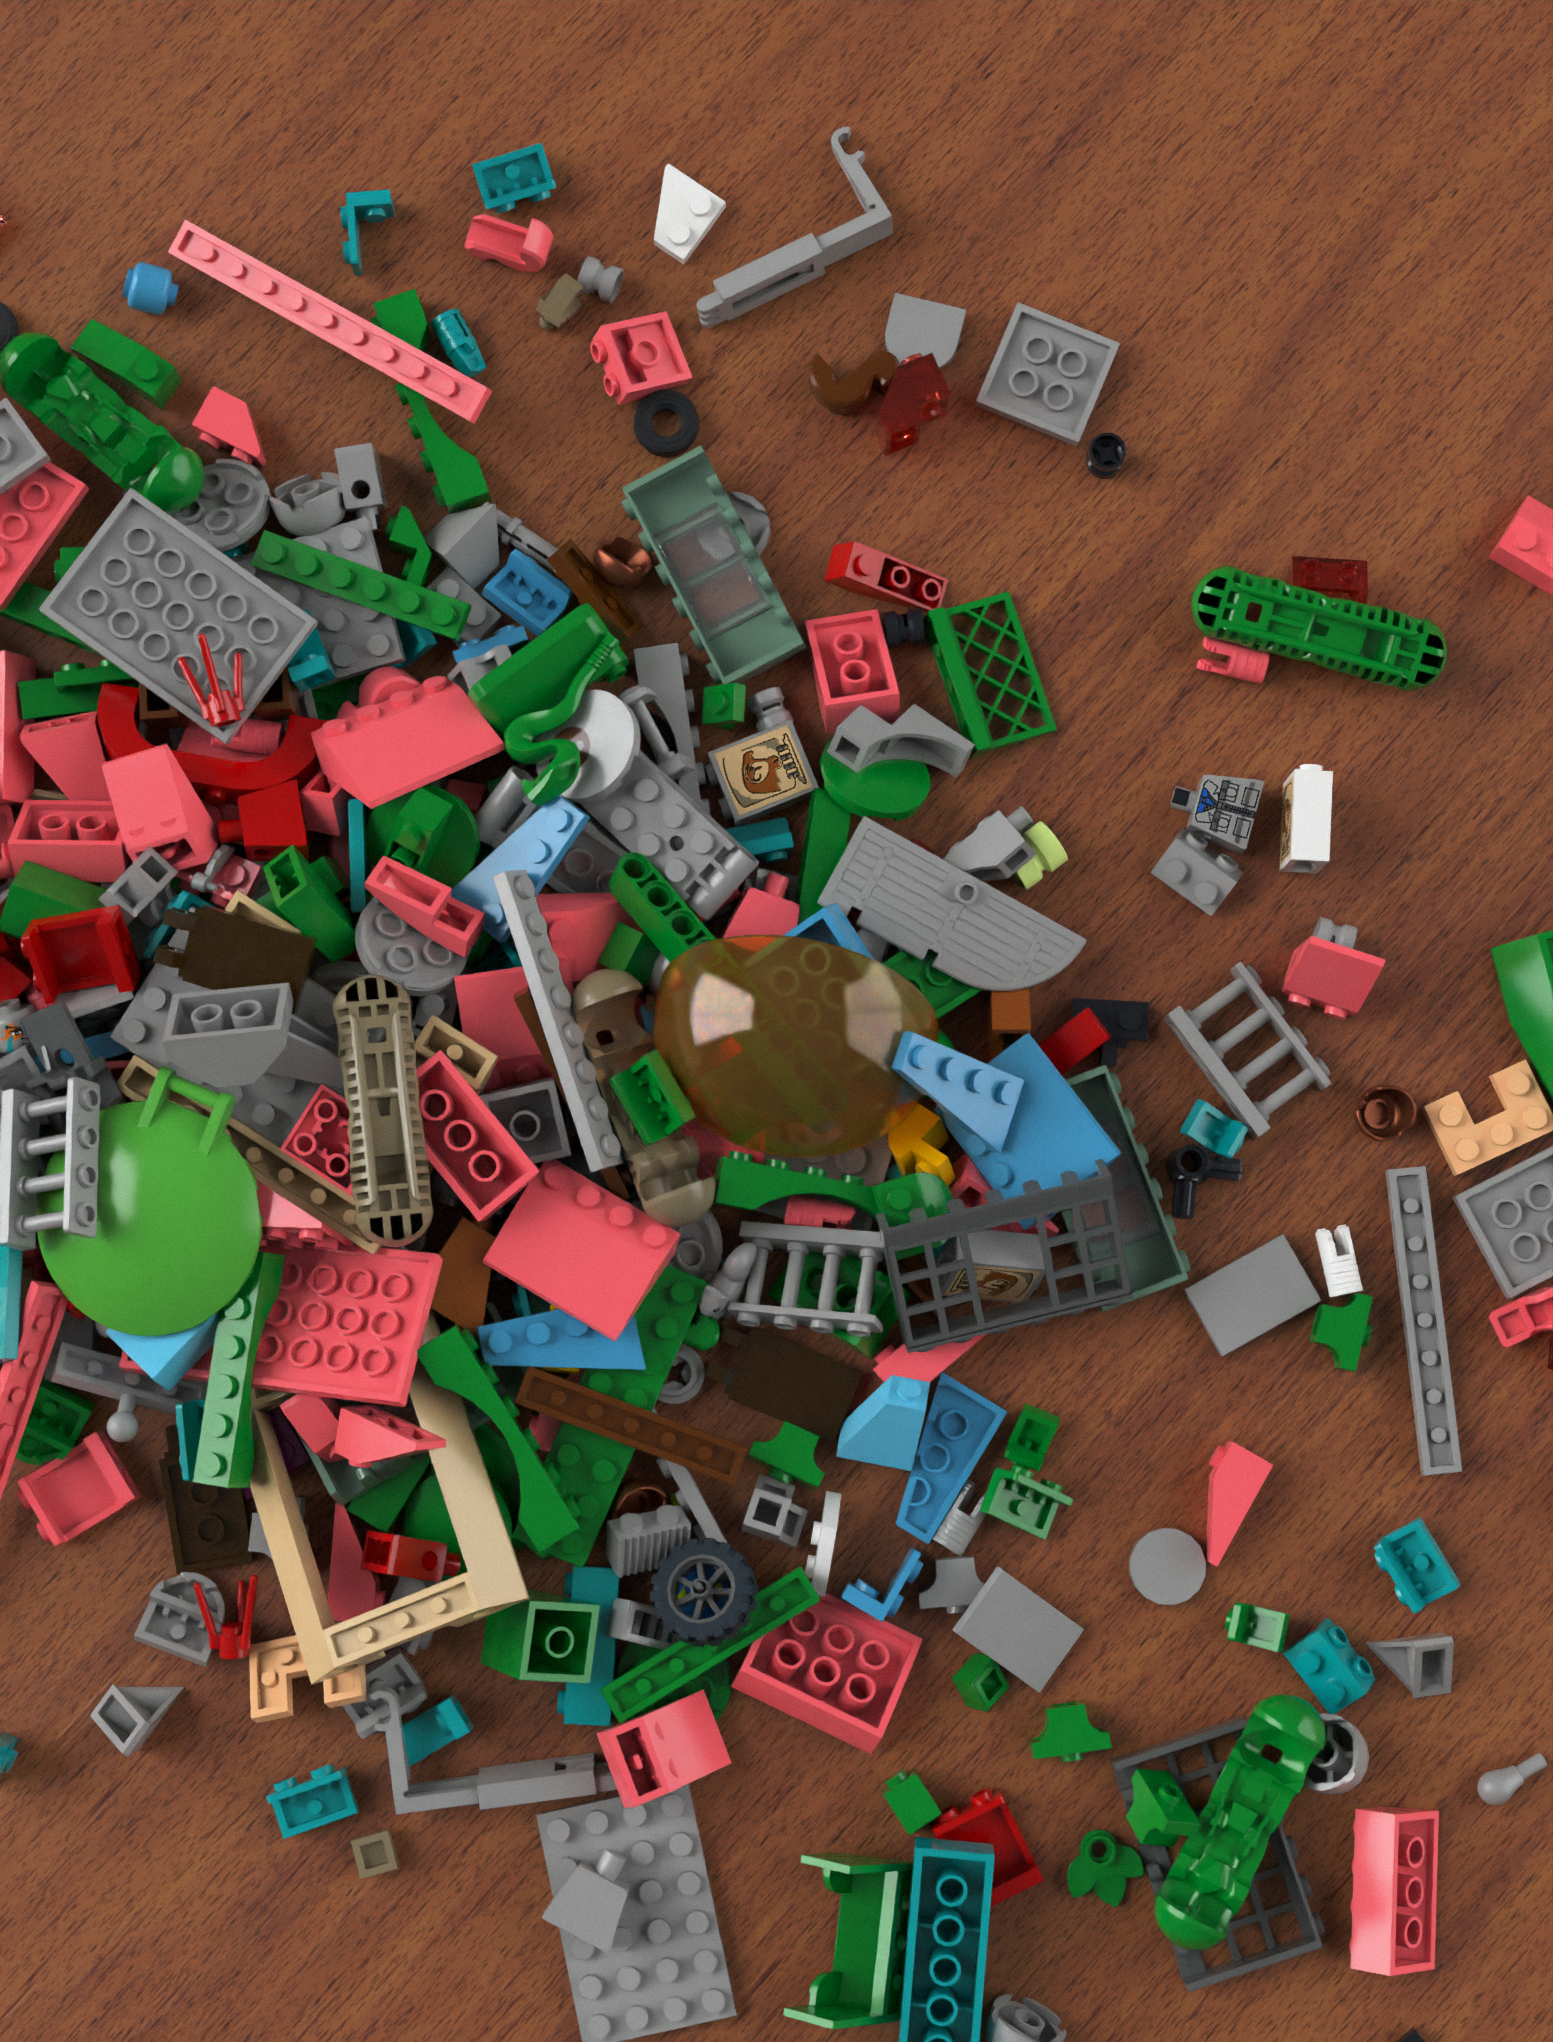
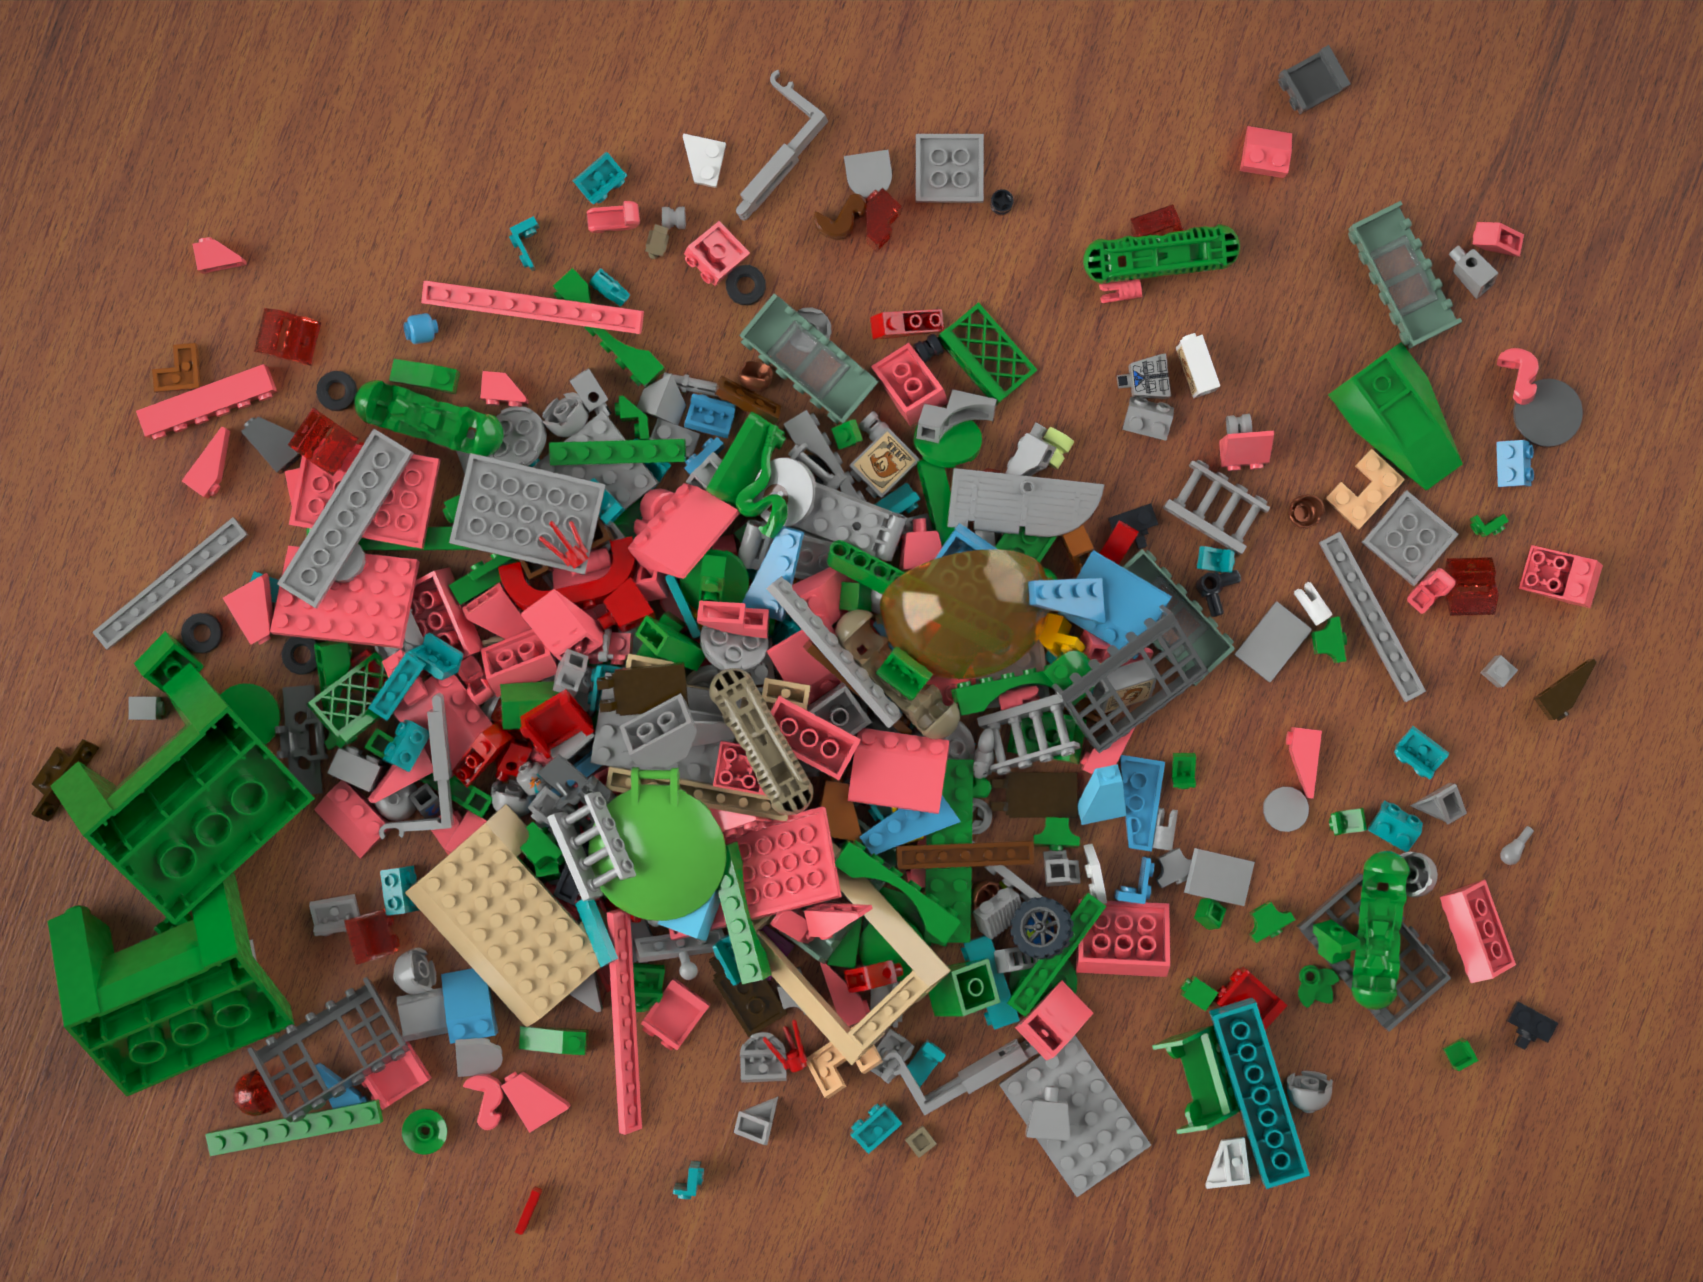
camera: 20 degrees left, 5 degrees up
green bracket [979,1465,1074,1540] -> none

